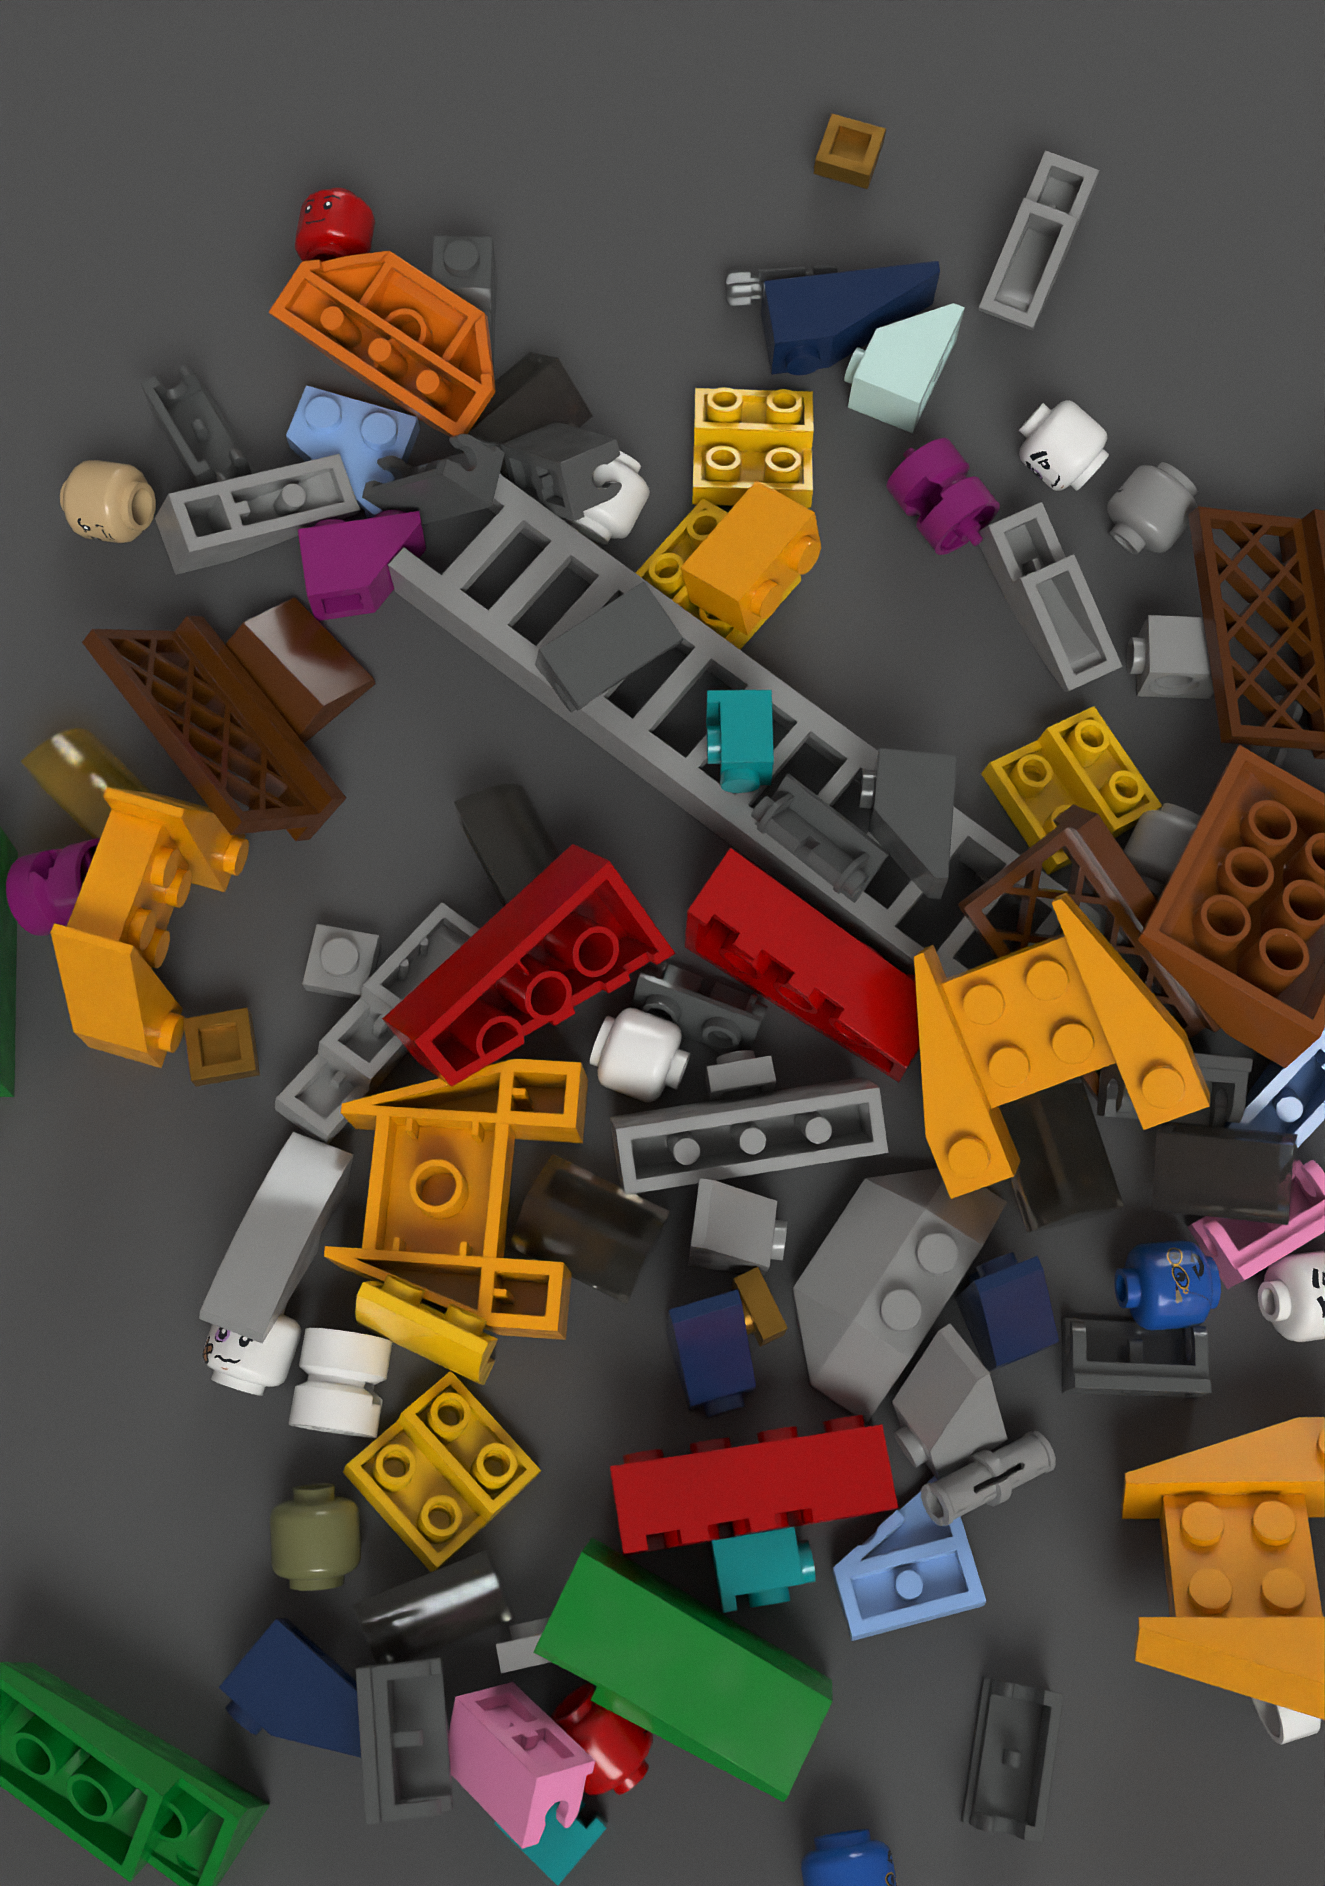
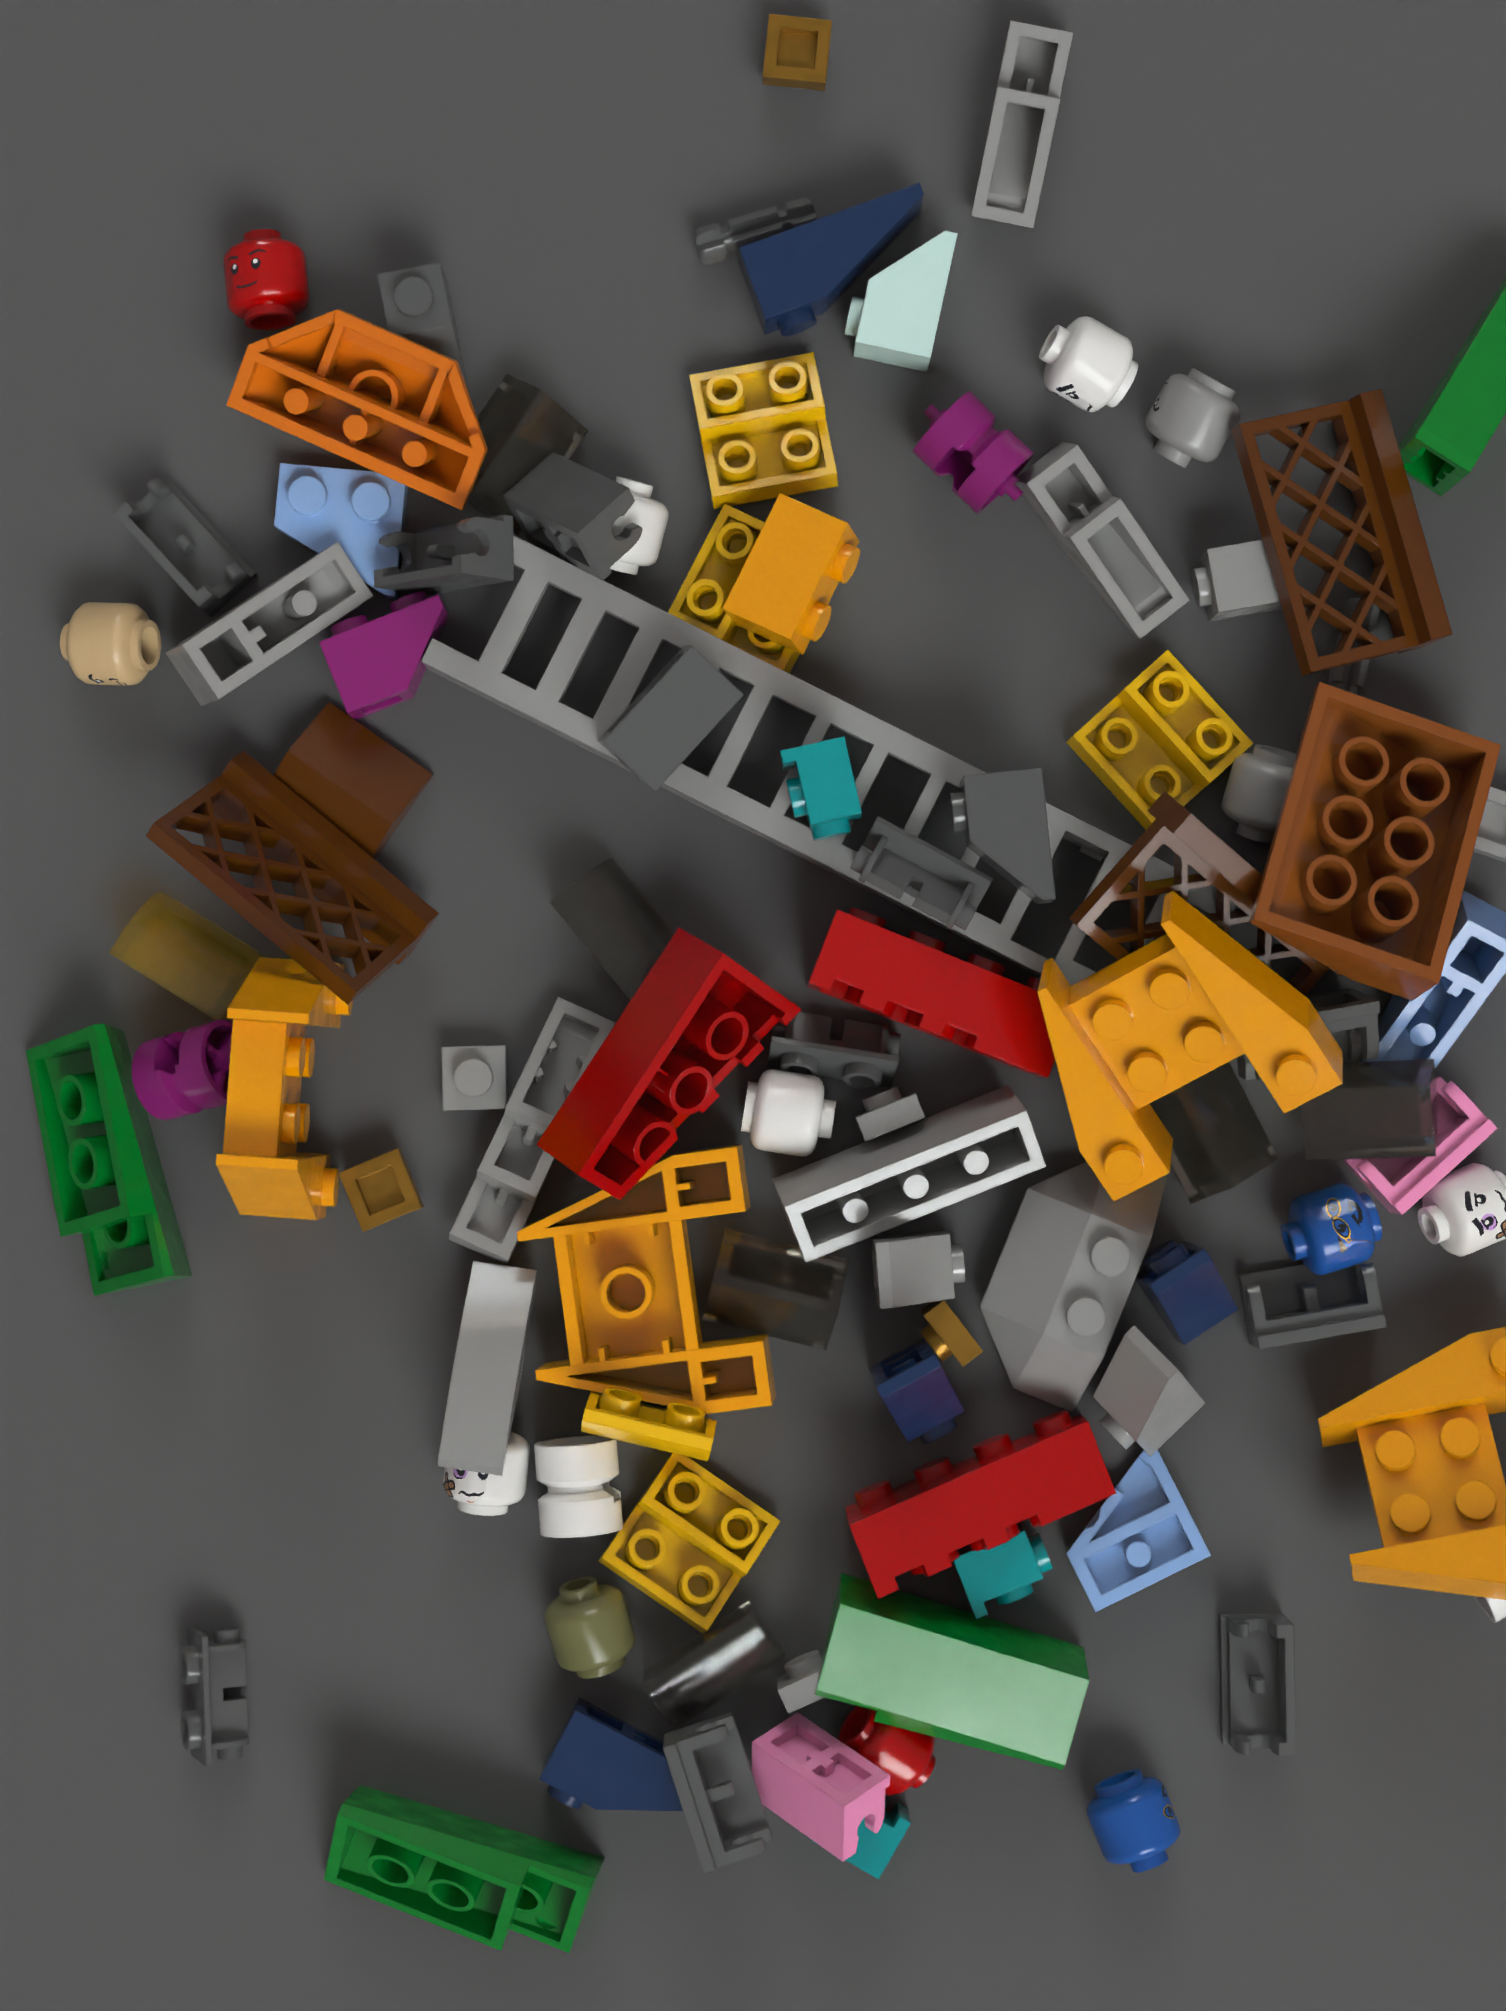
camera: 10 degrees left, 15 degrees up
light grey pin [921,1431,1056,1526] -> none

